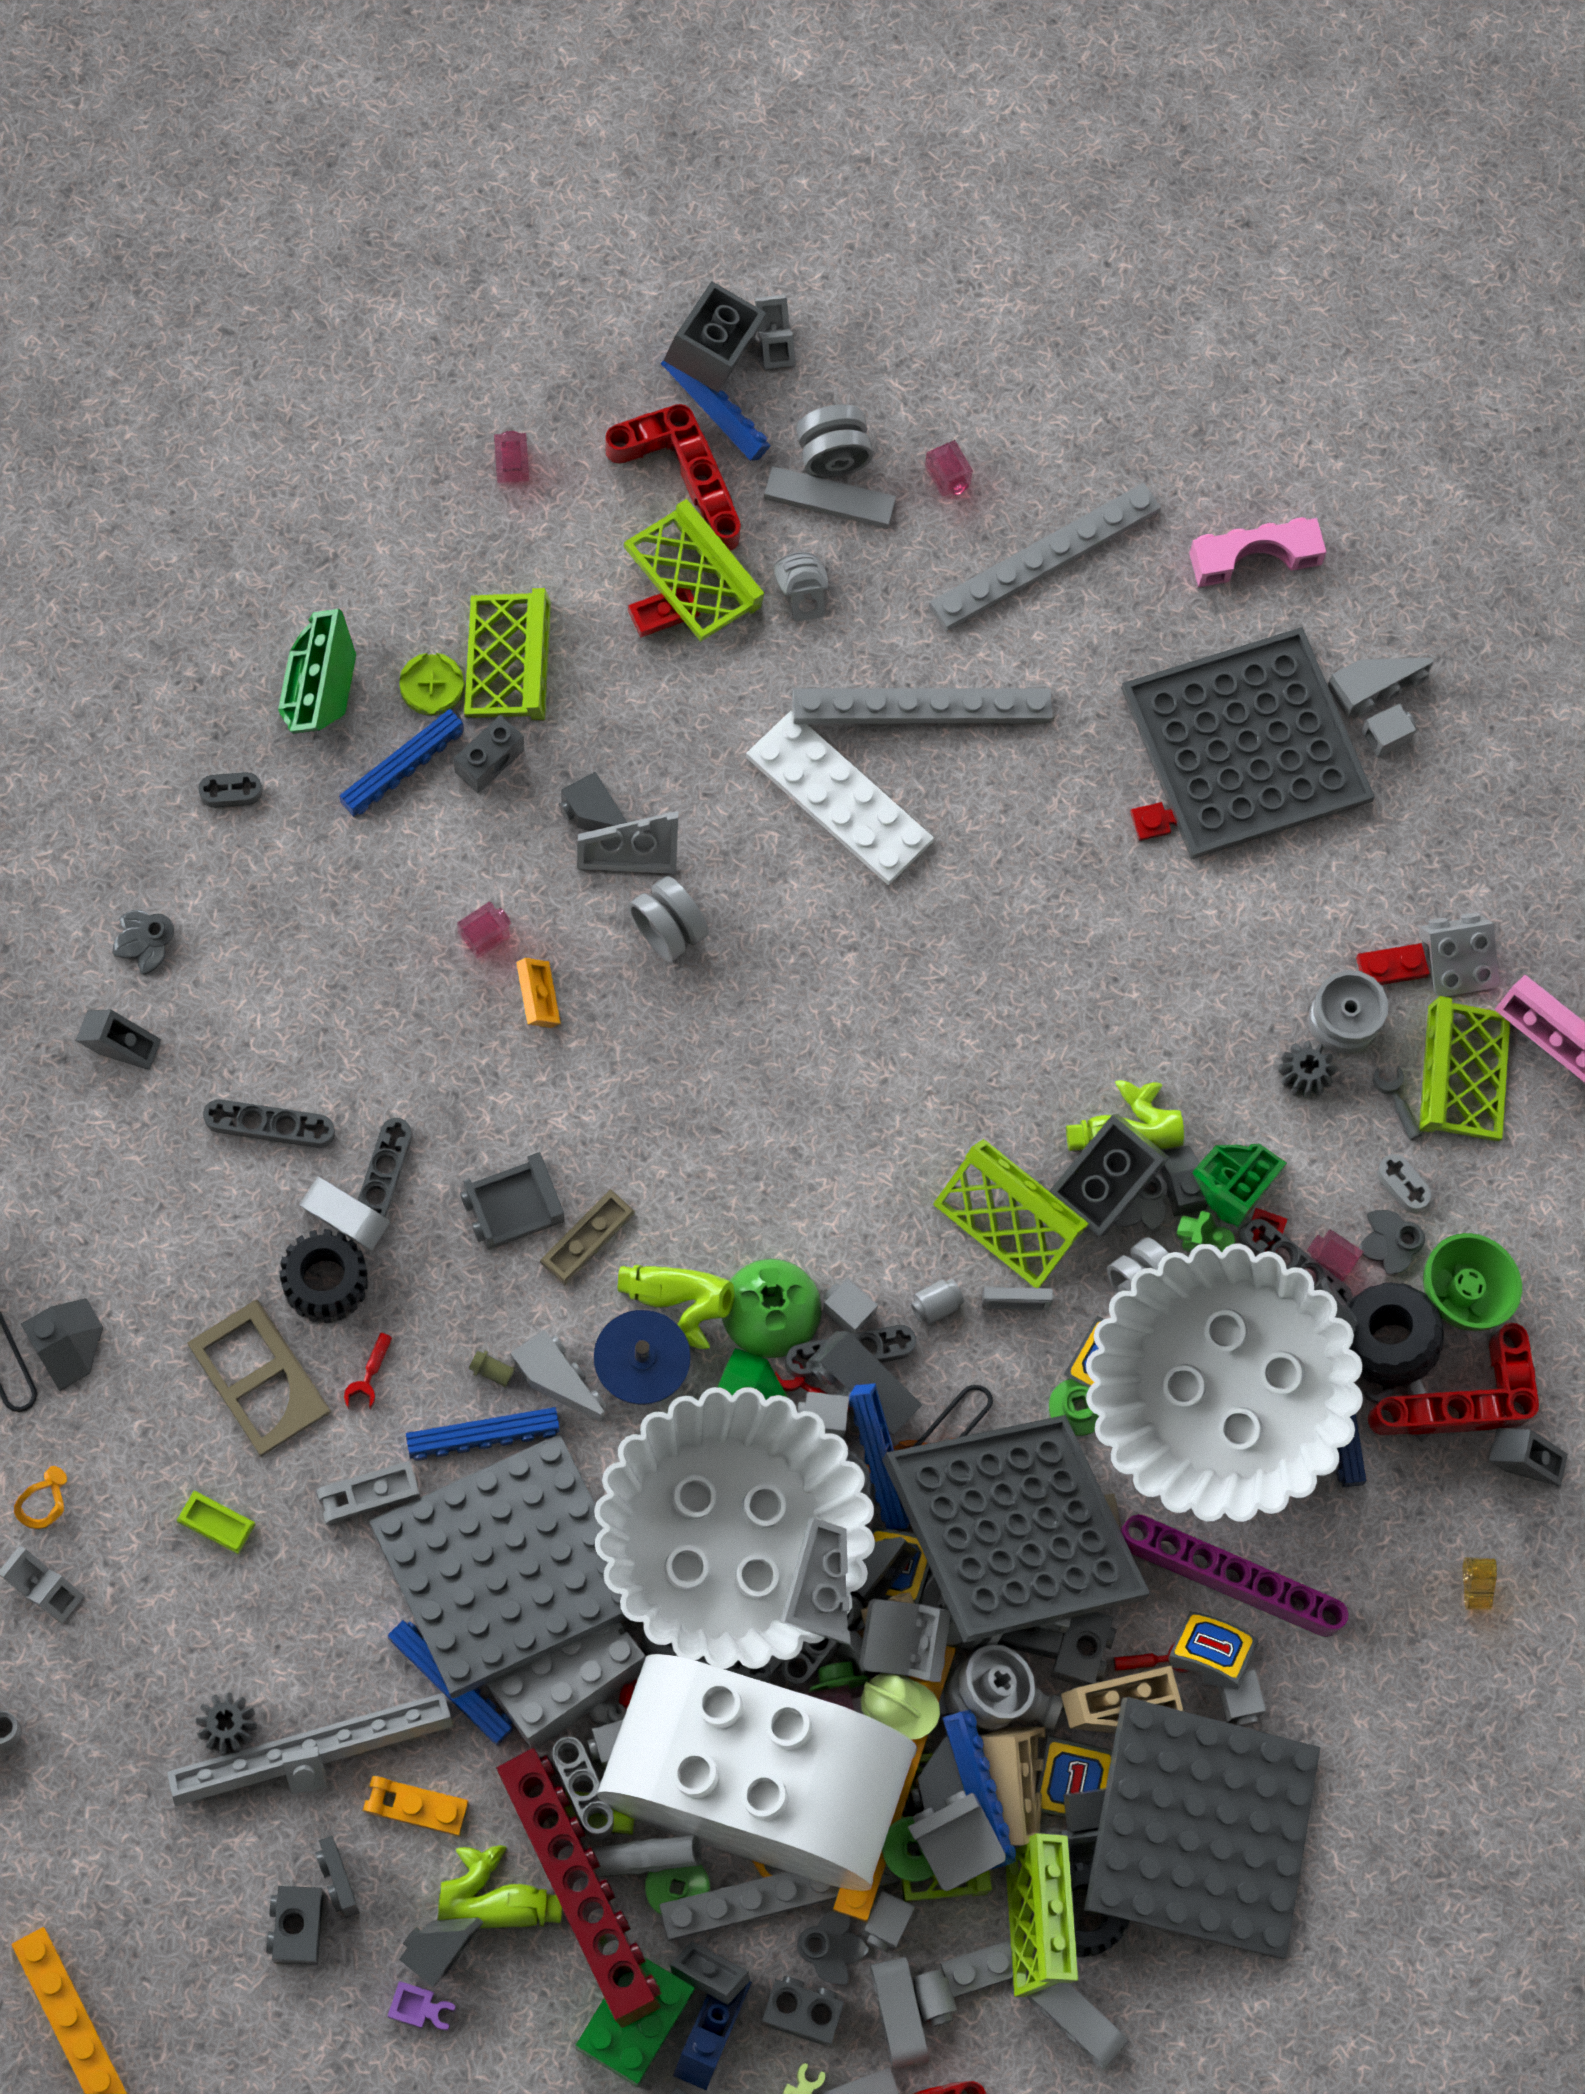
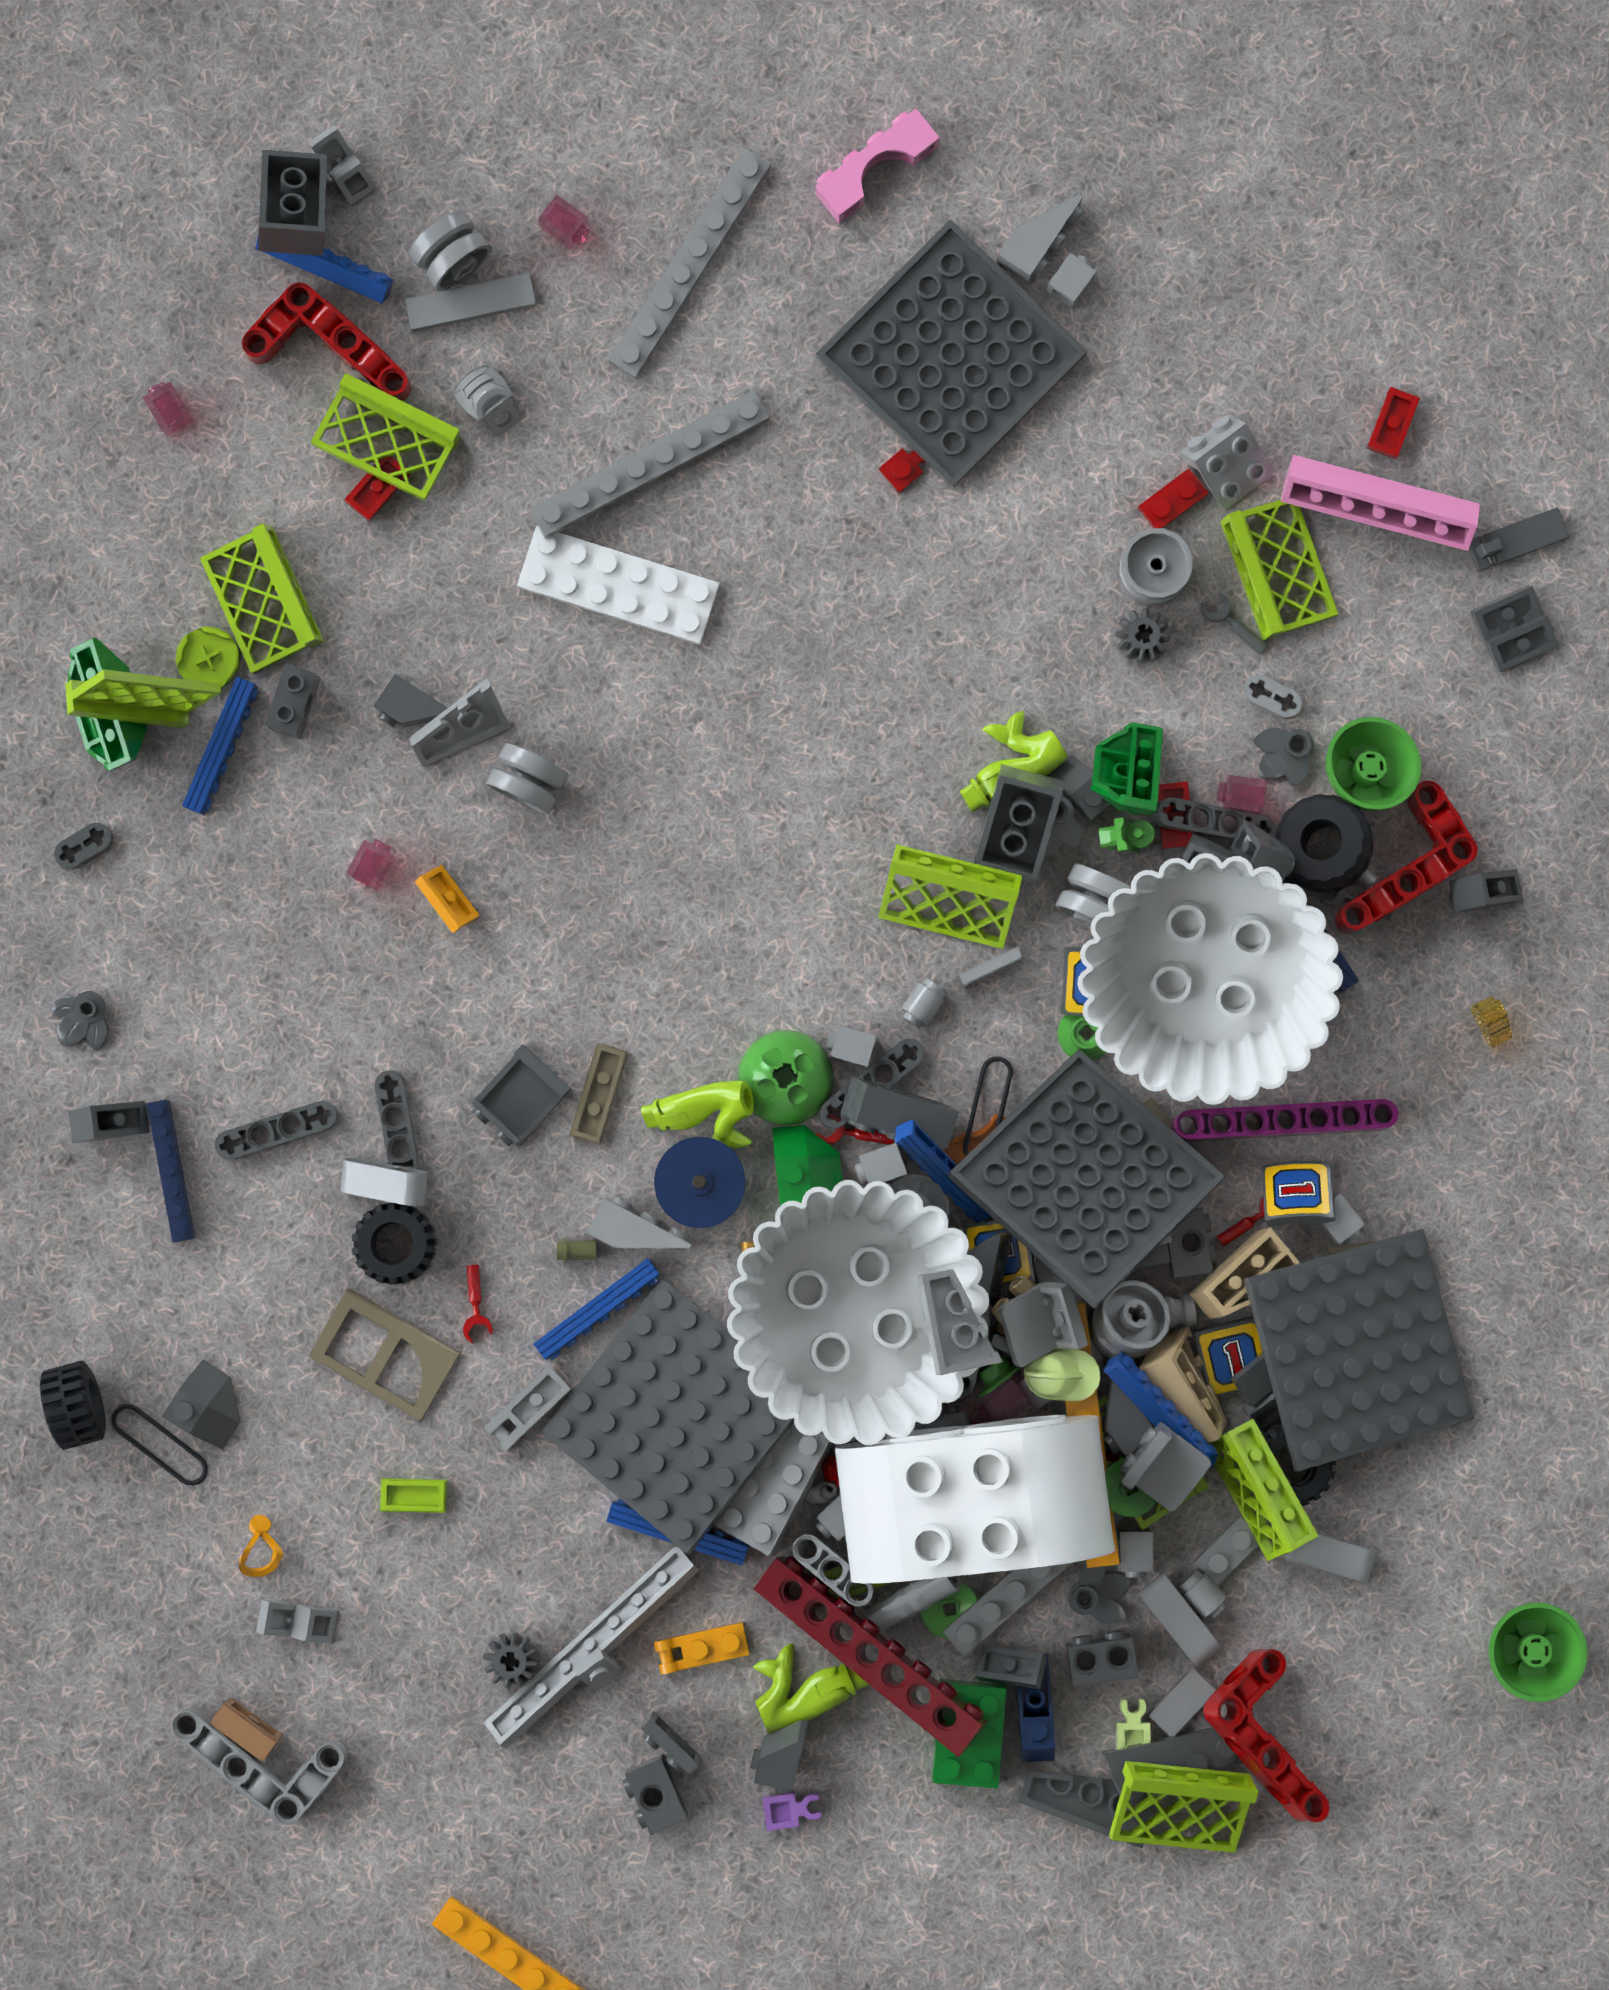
camera: 15 degrees left, 15 degrees up
none -> lime fence [65,669,221,728]
none -> dark blue piece [146,1099,196,1243]

